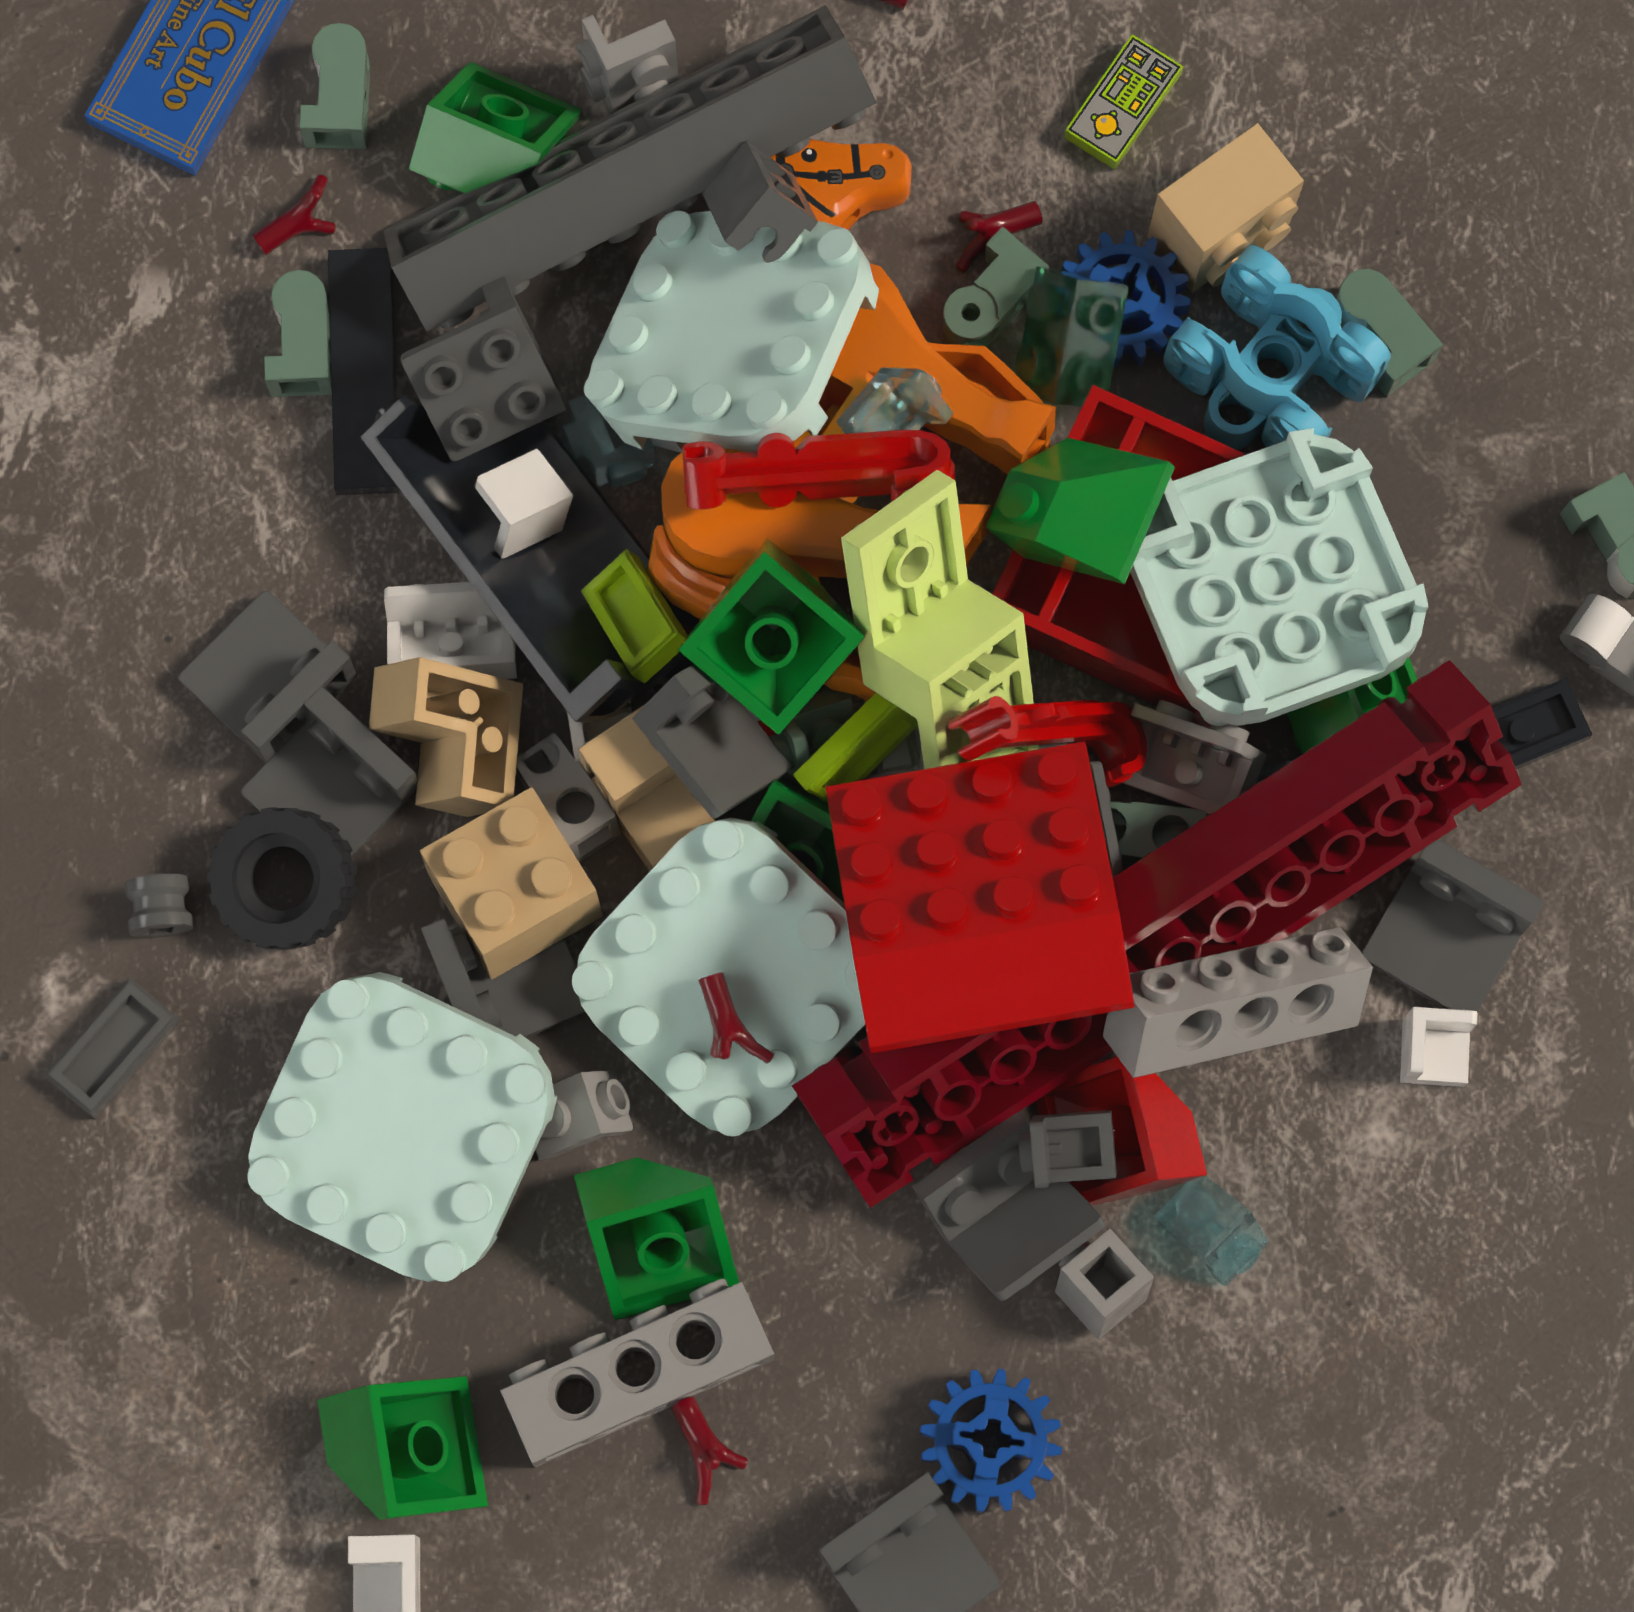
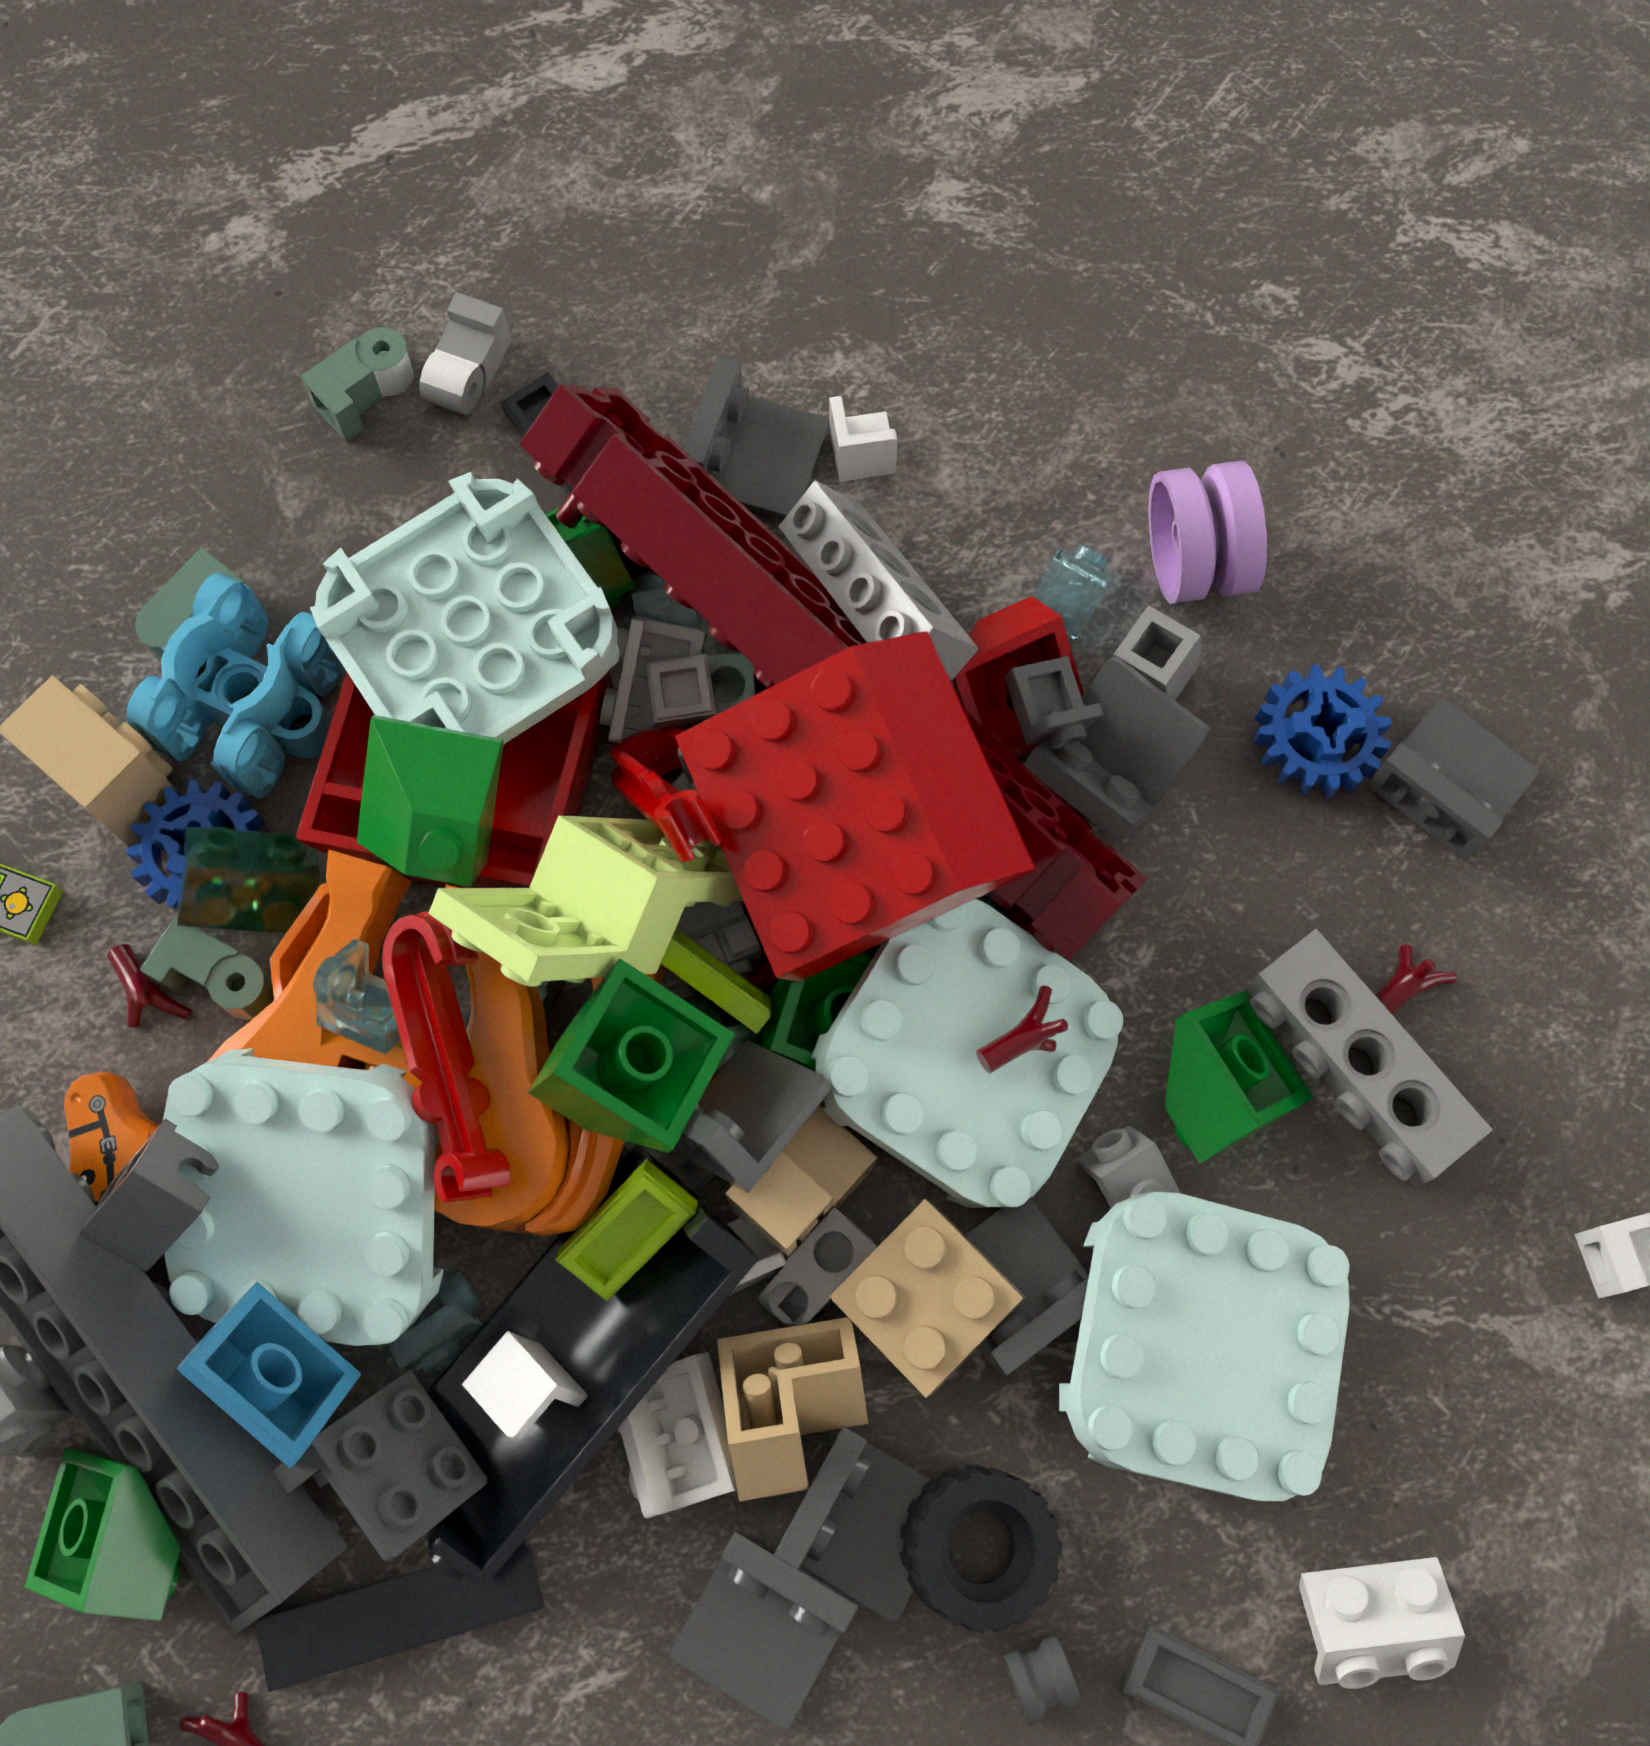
camera: 100 degrees left, 5 degrees down
sand green leg [264,270,332,397] -> none
green slope [317,1376,488,1520] -> none
none -> dark azure slope [177,1282,361,1468]
none -> light grey tile [645,654,717,728]
none -> lavender wheel [1148,460,1267,604]
none -> white bracket [1299,1557,1465,1689]

